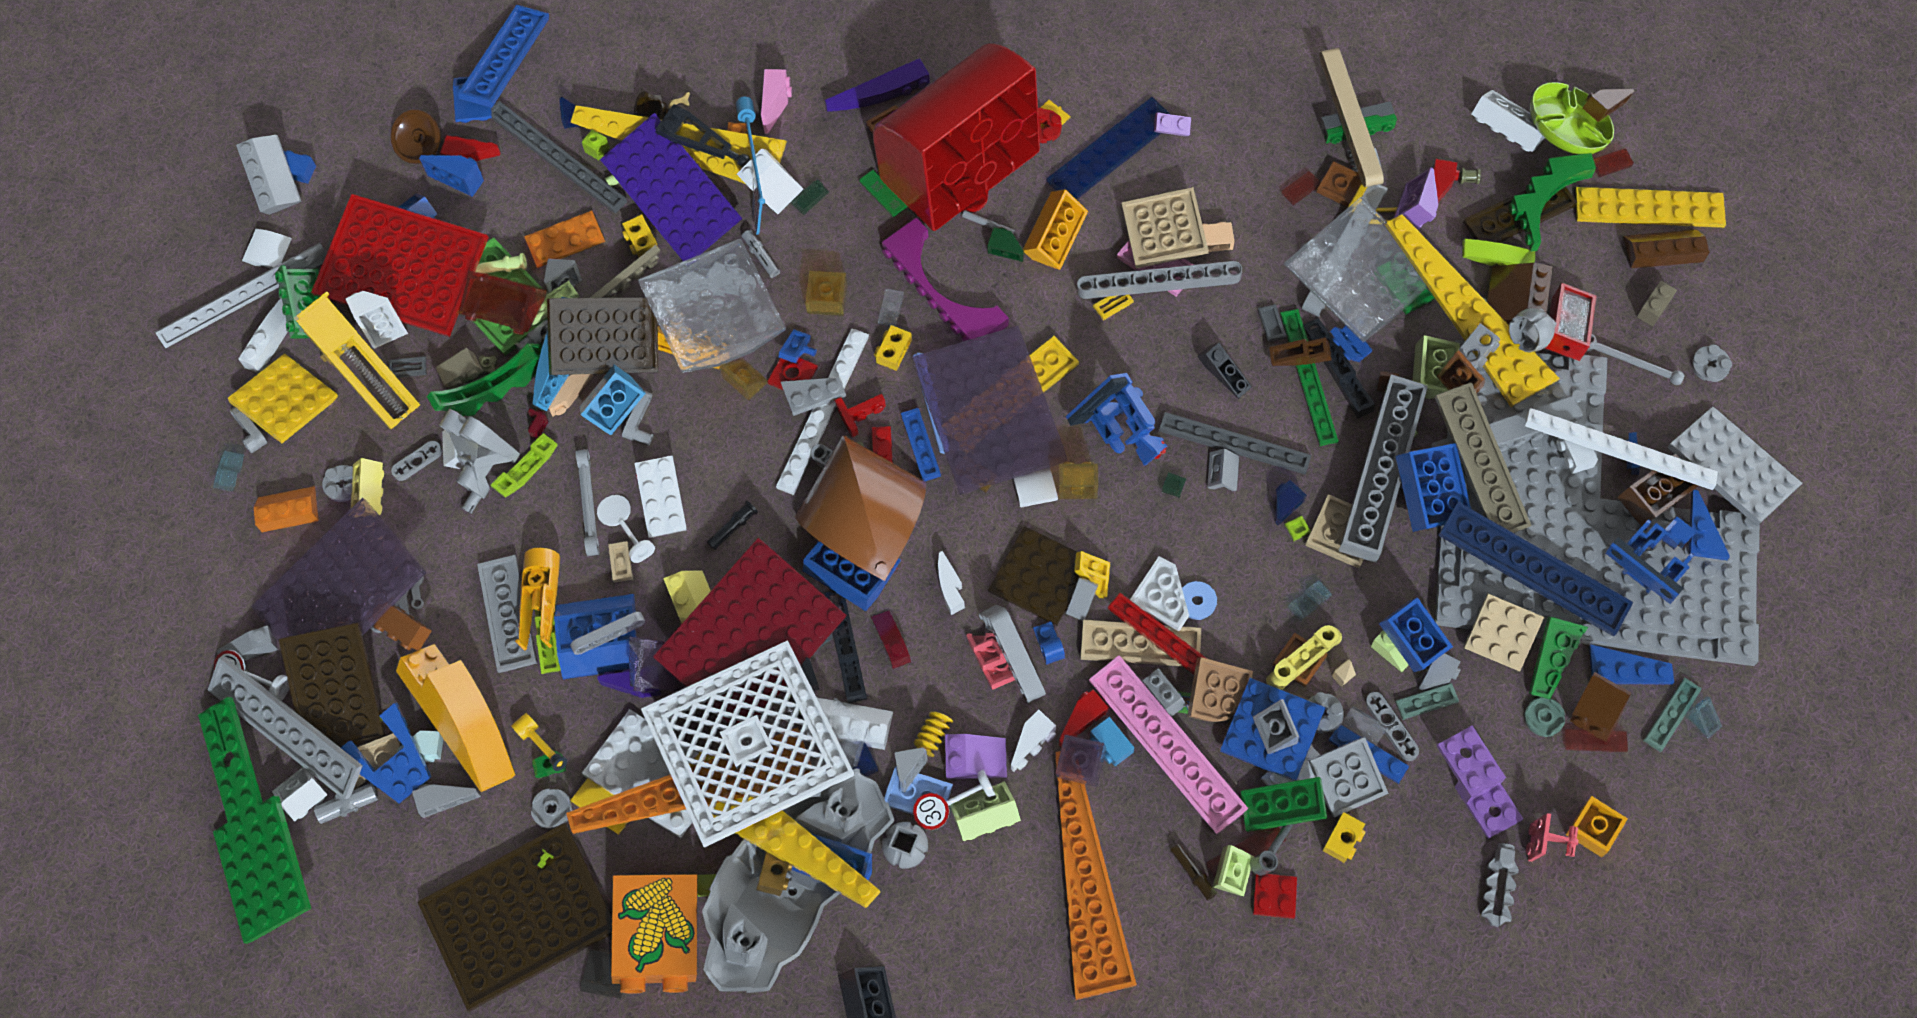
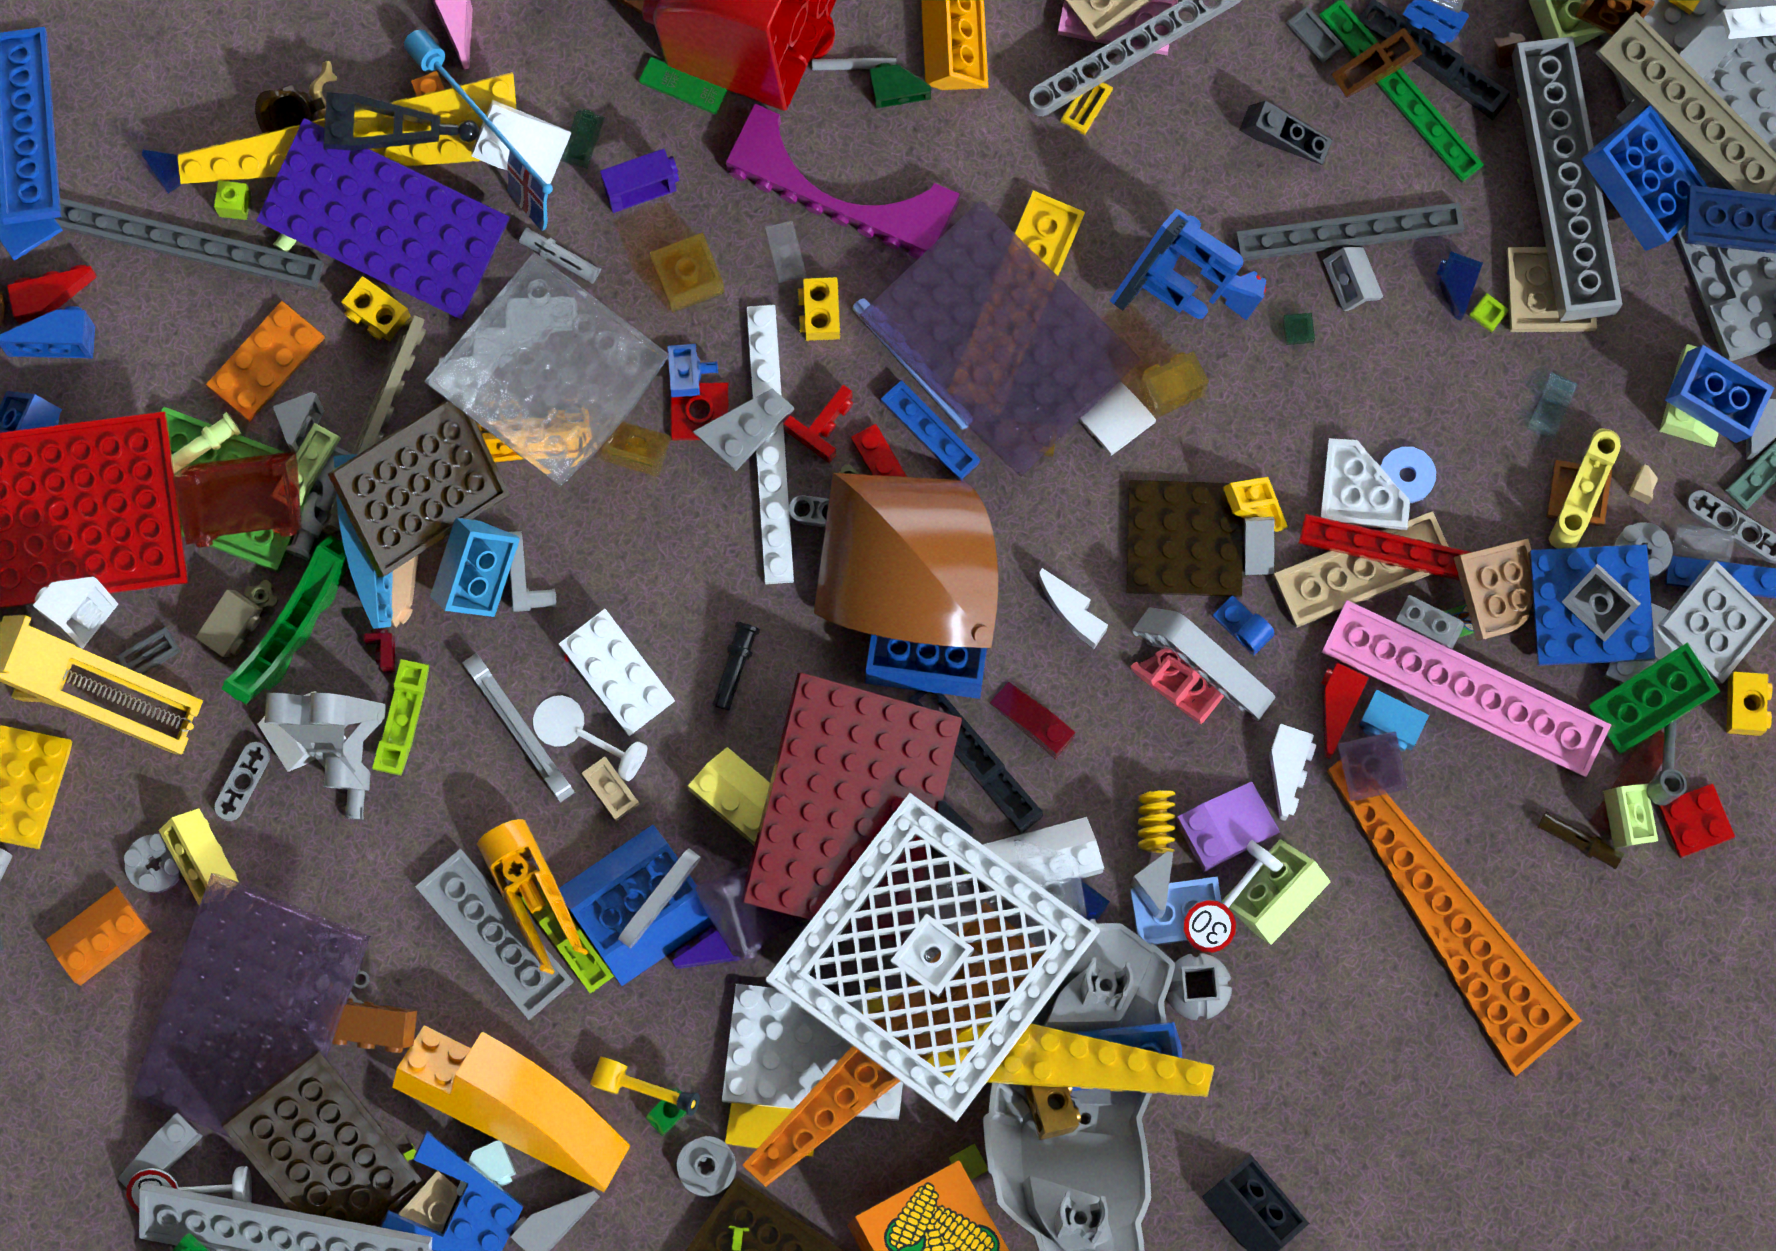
camera: 30 degrees left, 10 degrees up
none -> dark purple window [600,149,679,213]

